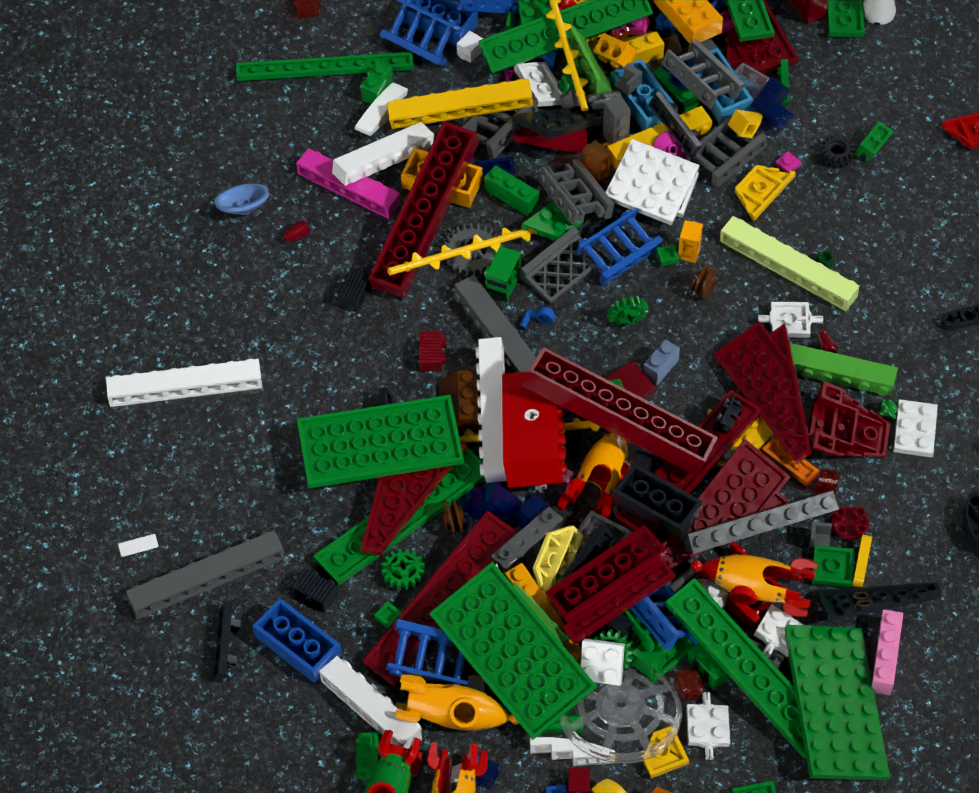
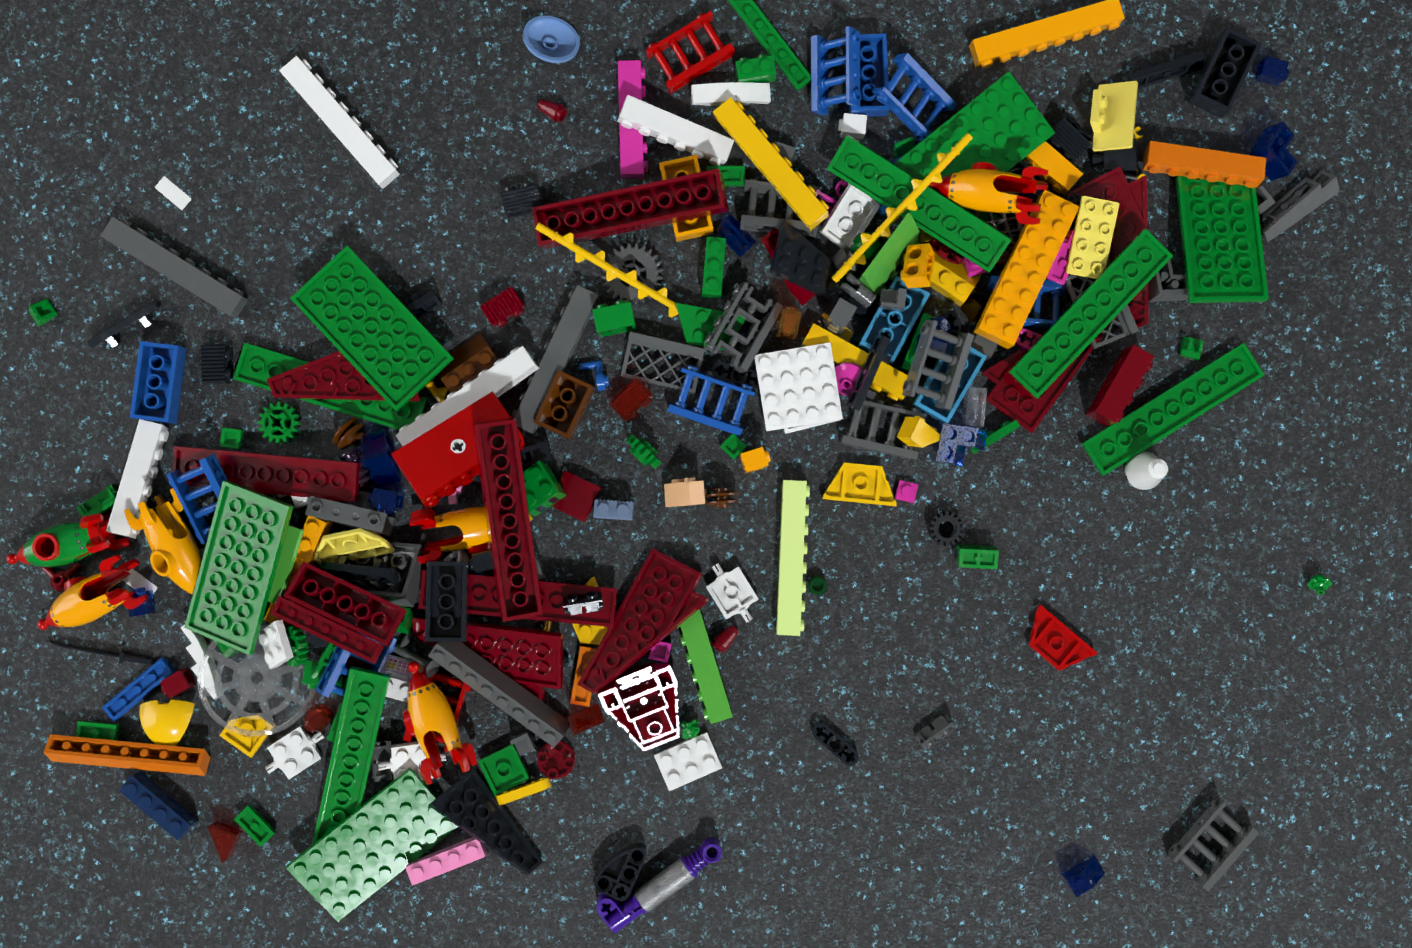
camera: 55 degrees right, 30 degrees up
none -> green slope [29,299,58,326]
none -> reddish brown slope [534,370,596,441]
none -> clear red brick [608,377,653,421]
none -> red fence [646,11,735,94]
none -> dark pink plate [649,641,672,663]
none -> light nougat brick [664,477,707,507]

